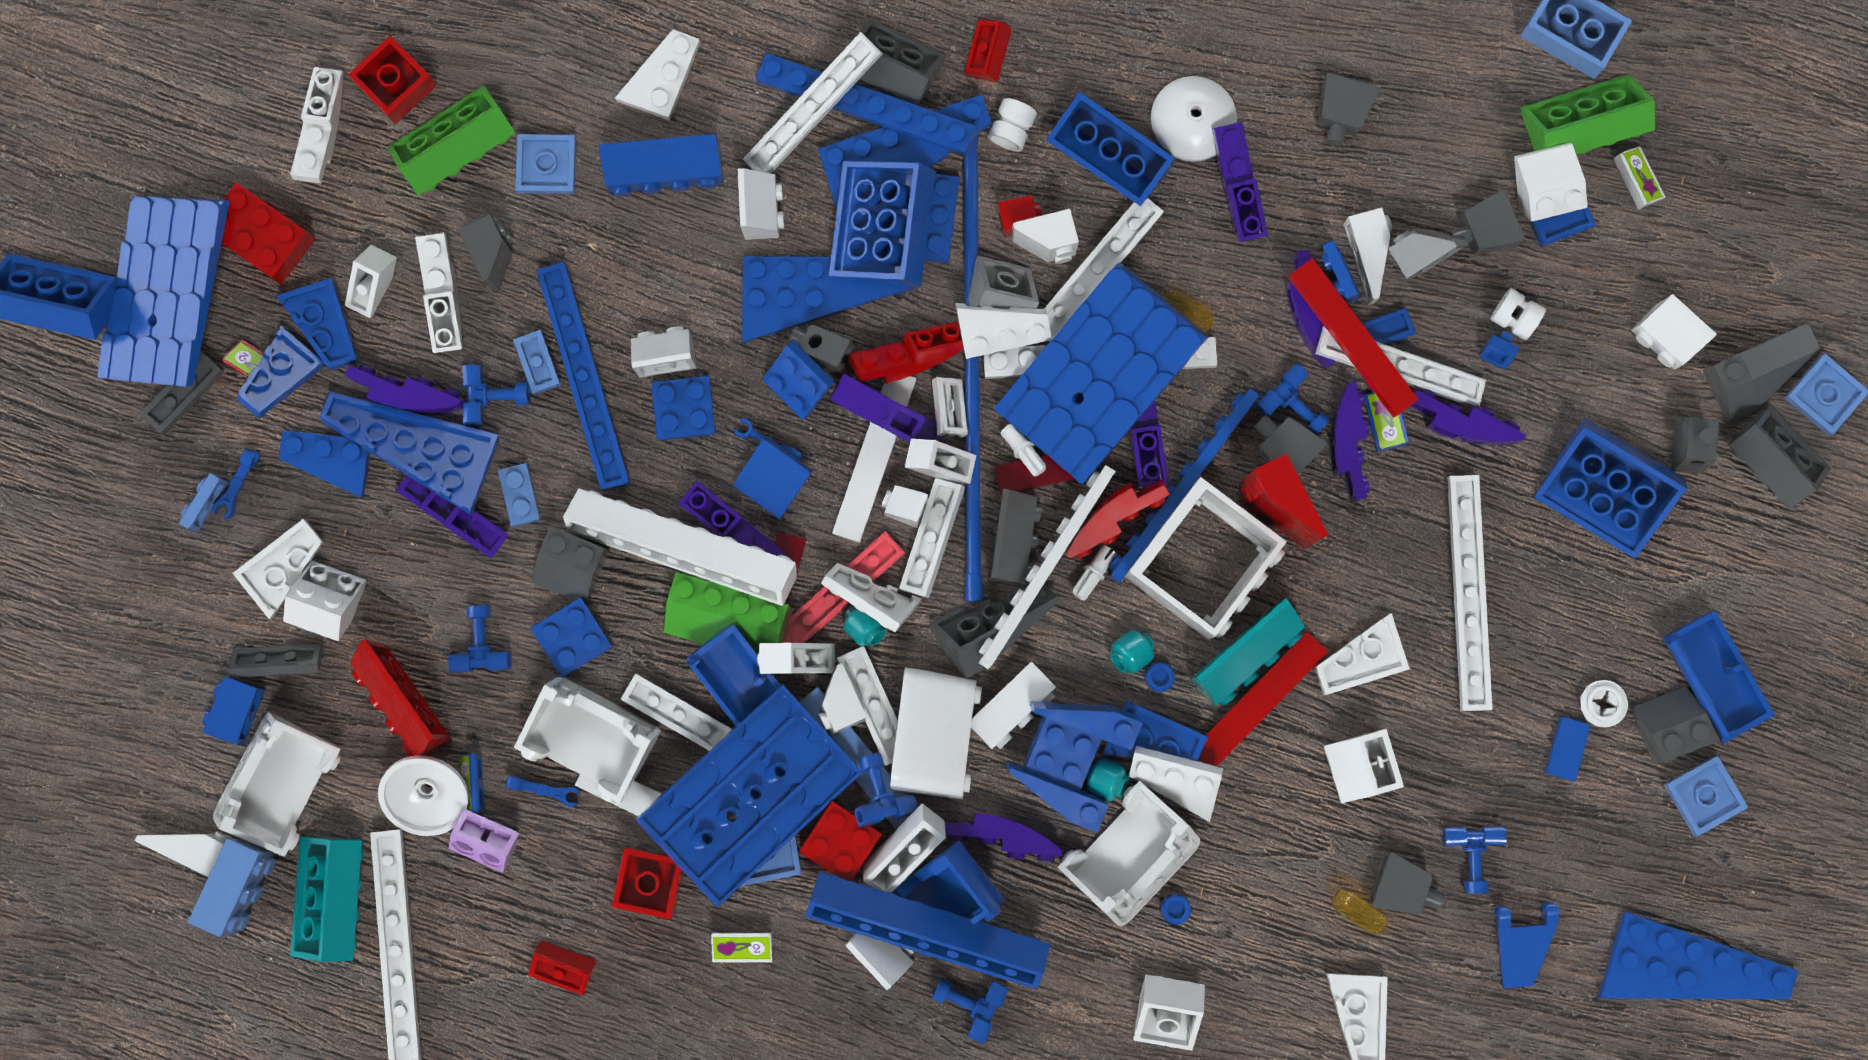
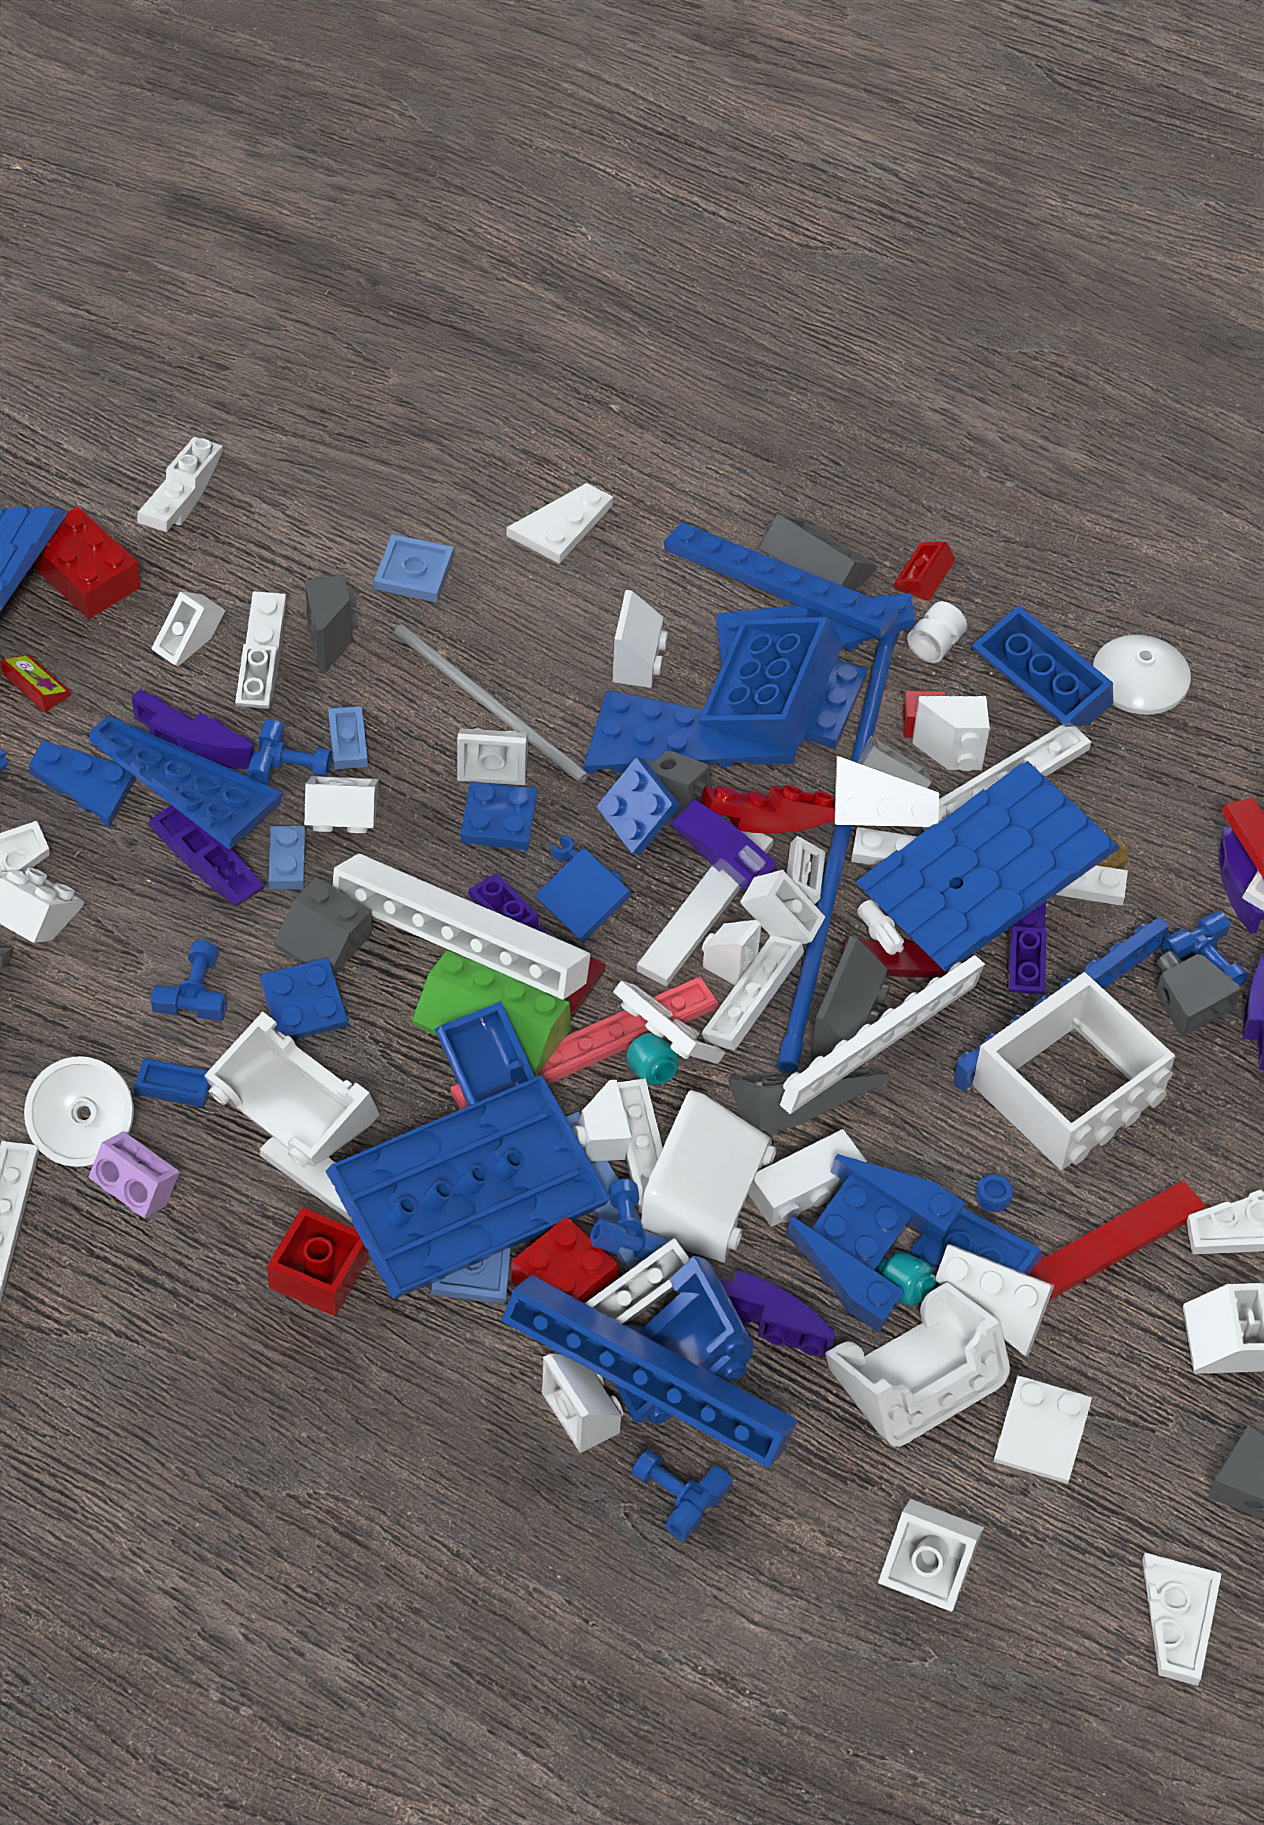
camera: 10 degrees right, 30 degrees down
wing [237,326,324,418] -> none
blue wing [276,278,359,371] -> none
red brick [348,36,437,125] -> none
red slope [350,639,452,757] -> none
bright green slope [387,85,516,196] -> none
blue slope [459,753,484,813] -> none
blue piece [505,776,581,807] -> none
red slope [528,941,596,996] -> none
blue plate [536,262,630,492] -> none
blue slope [599,134,724,196] -> none
white plate [621,674,732,751] -> none
slope [711,932,772,962] -> none
white tile [743,32,883,174] -> none
white slope [757,643,835,674] -> none
slope [1066,479,1170,559] -> none
white axle [1072,545,1118,601] -> none
teal head [1110,630,1154,674] -> none
blue tile [1160,894,1191,925] -> none
teal slope [1190,598,1305,706] -> none
dark purple slope [1212,122,1268,242] -> none
red slope [1237,453,1328,549] -> none
clear yellow tile [1332,890,1388,935] -> none
none -> blue tile [134,1058,211,1108]
none -> white slope [304,776,379,833]
none -> light grey piece [394,624,589,784]
none -> white slope [994,1376,1092,1484]

